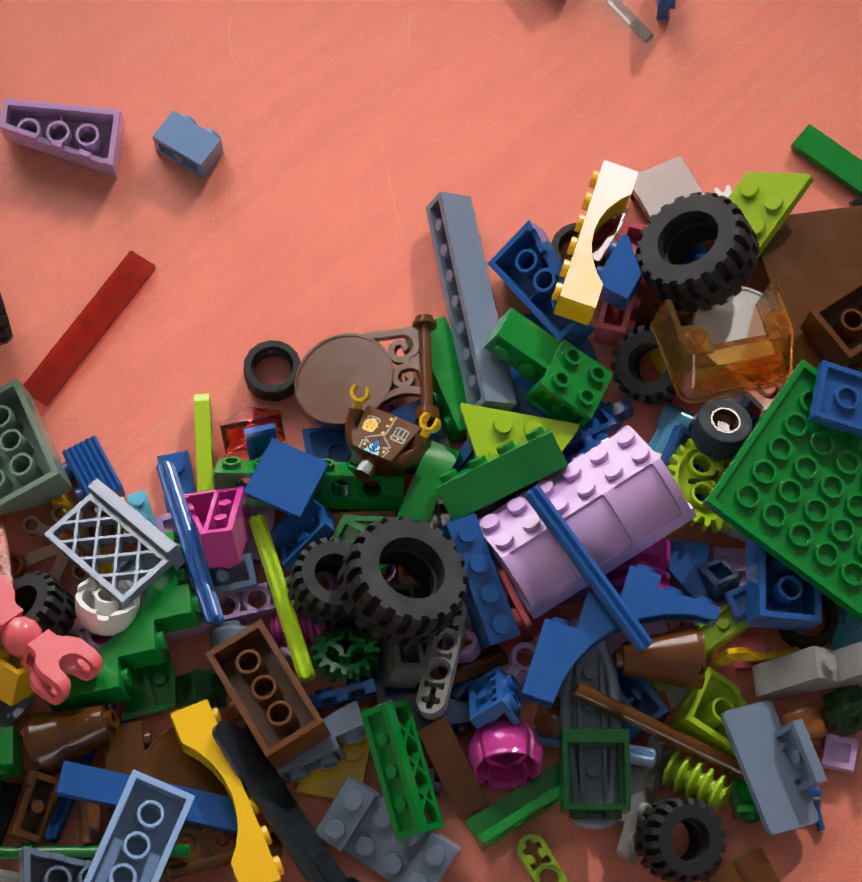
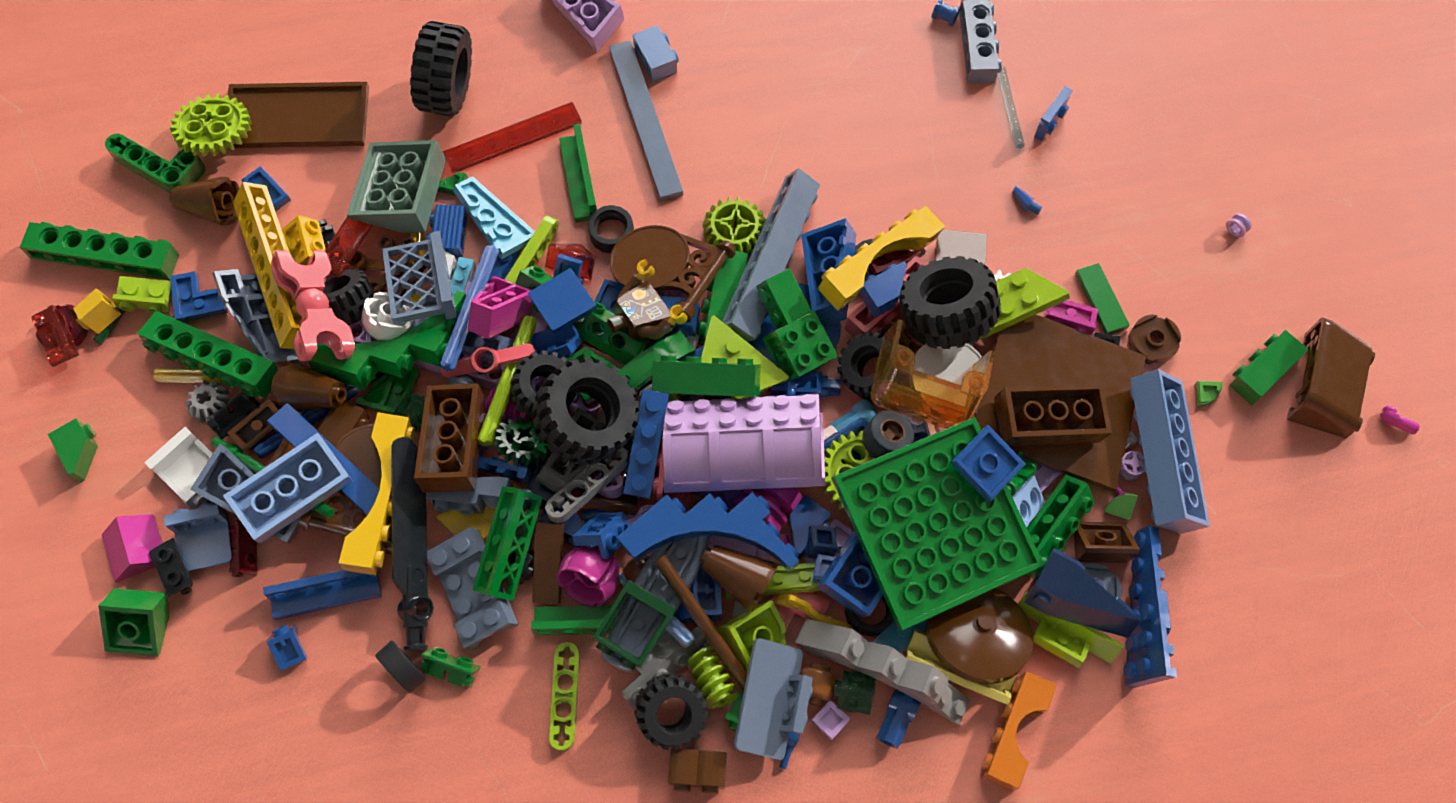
camera: 30 degrees right, 0 degrees up
blue axle [525,486,653,652] -> none
none -> green tile [438,172,468,196]
none -> coral piece [441,344,535,378]
none -> medium azure wing [453,176,535,260]
none -> green fence [559,124,597,223]
none -> sand blue tile [609,40,683,201]
none -> lime gear [702,196,766,256]
none -> blue bar [1012,186,1043,215]
none -> dark pink bracket [1044,300,1098,335]

